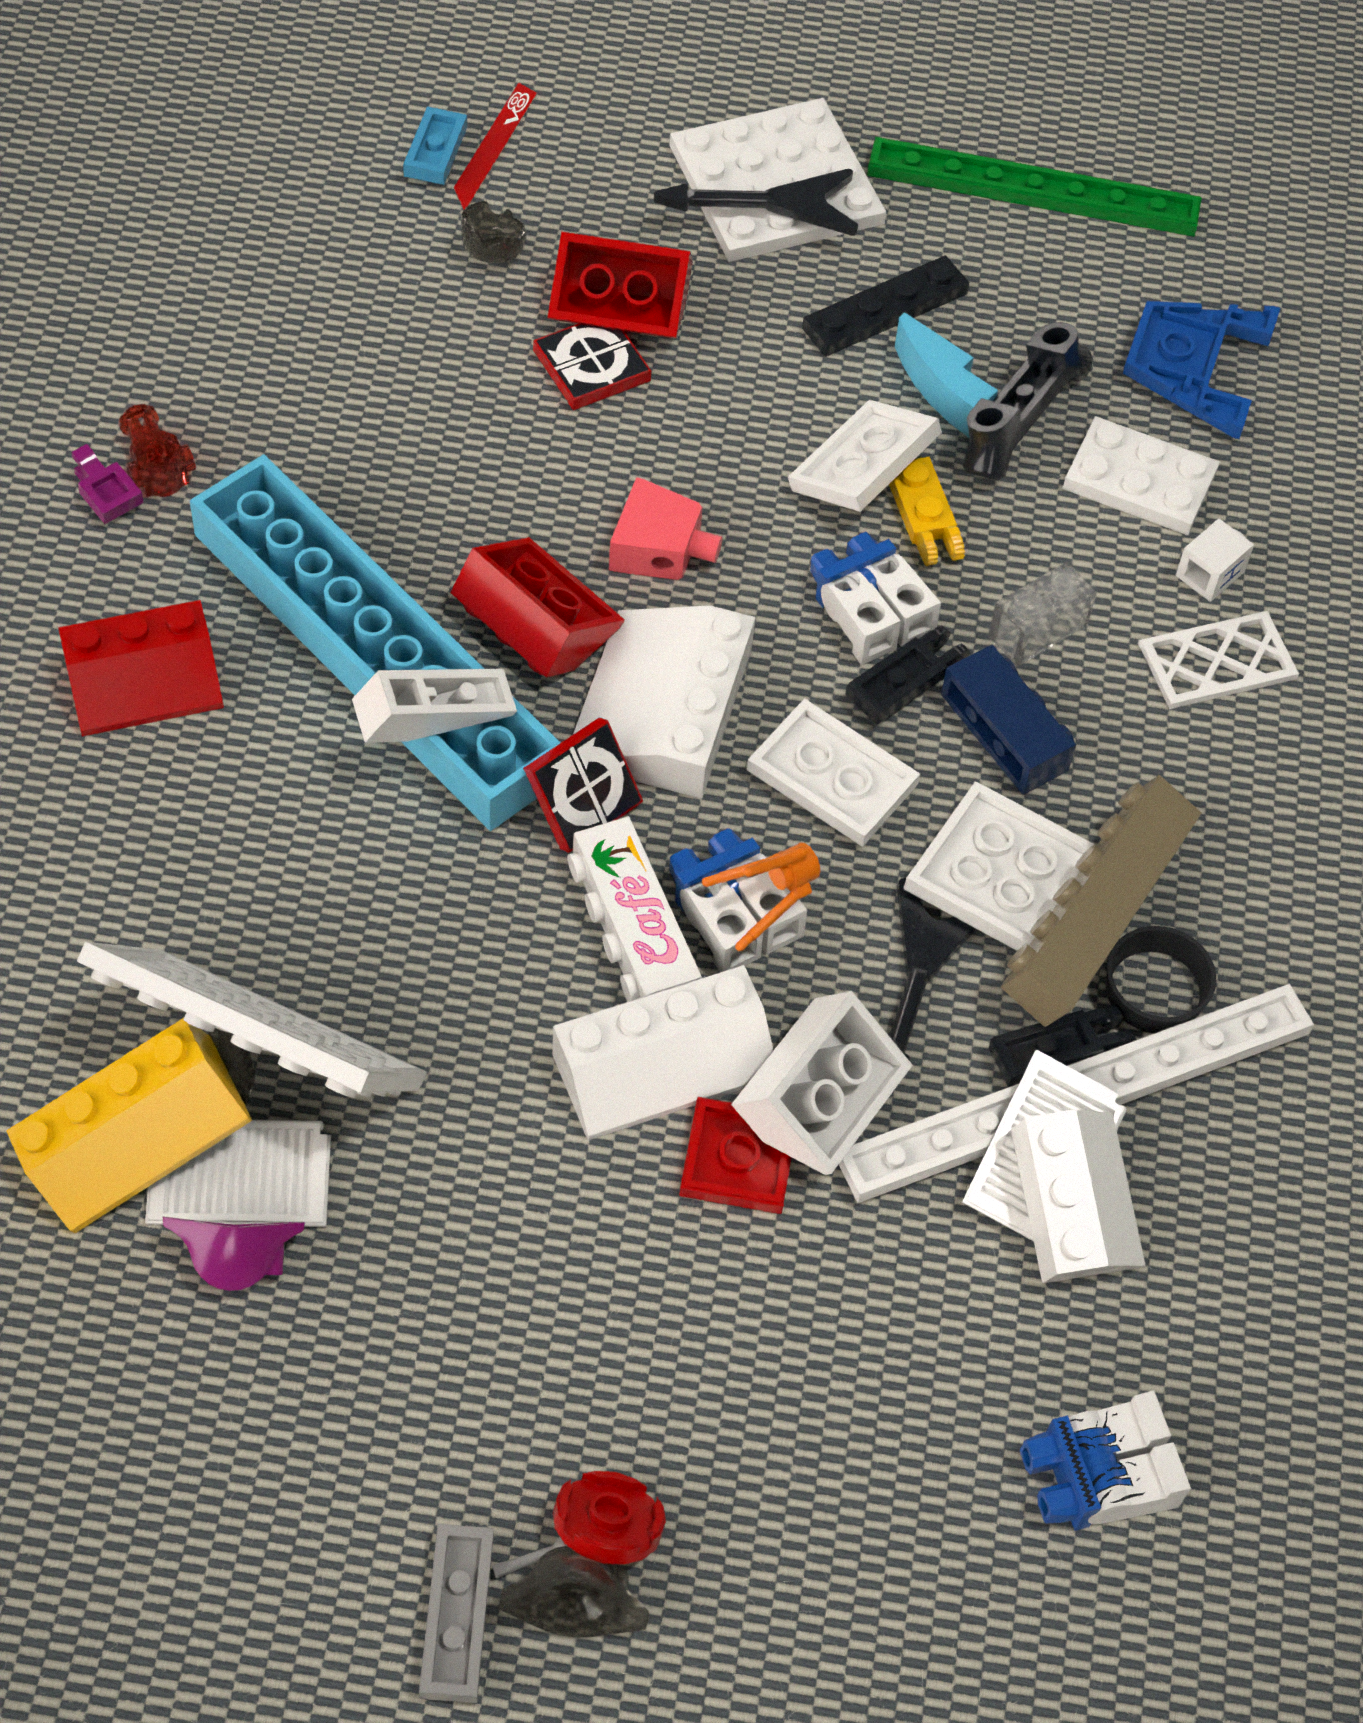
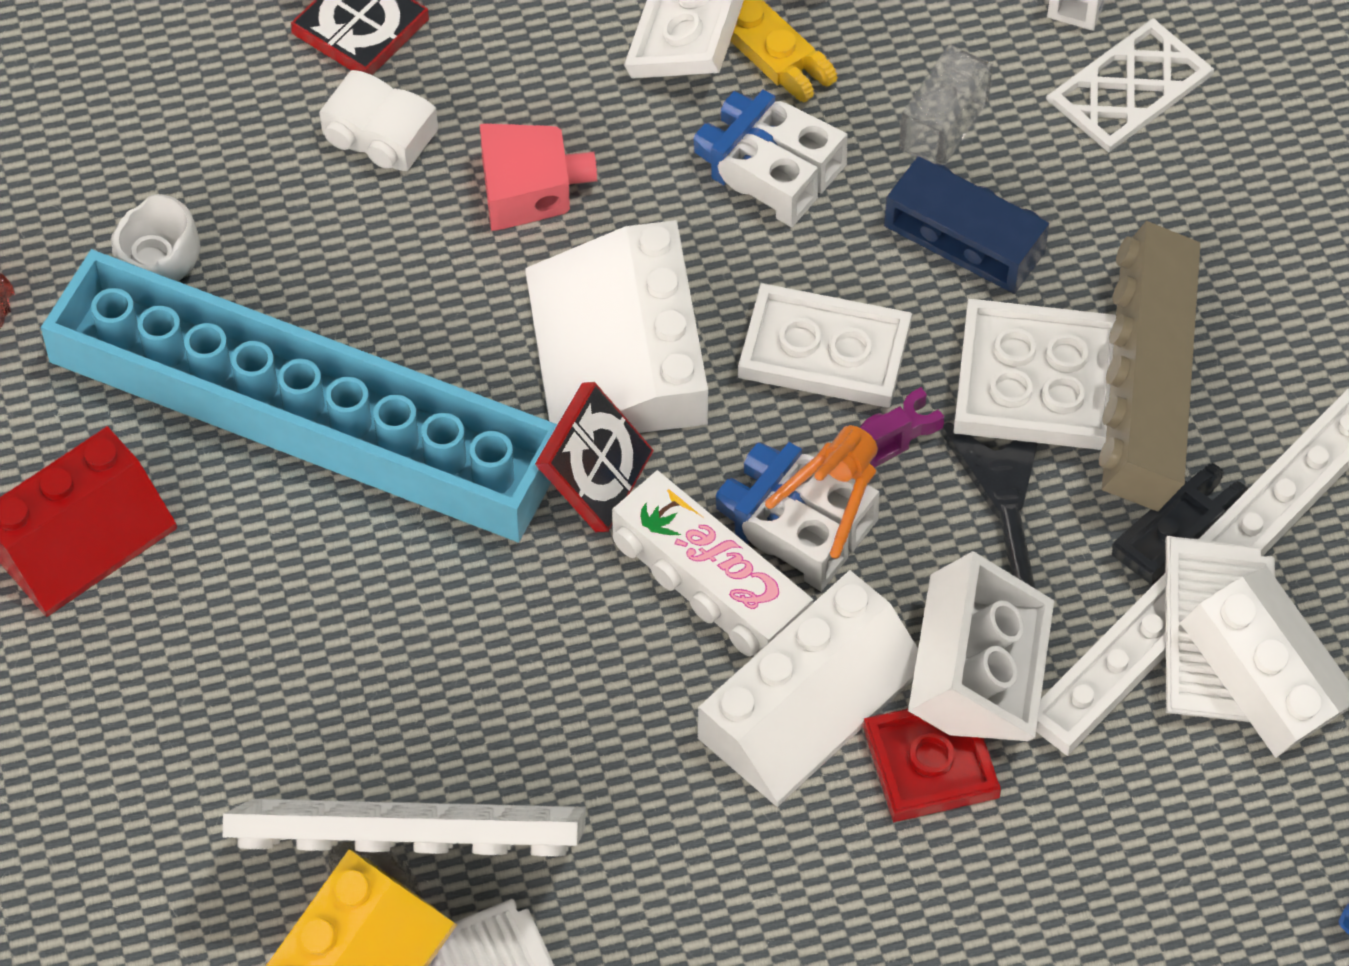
camera: 20 degrees left, 0 degrees up
white slope [352,669,517,743] -> none
red slope [450,537,625,678] -> none
black hinge [845,625,971,725] -> none
black tyre [1106,926,1217,1034] -> none
none -> white hair [111,194,201,281]
none -> white brick [319,70,438,171]
none -> magenta plate [859,387,945,468]

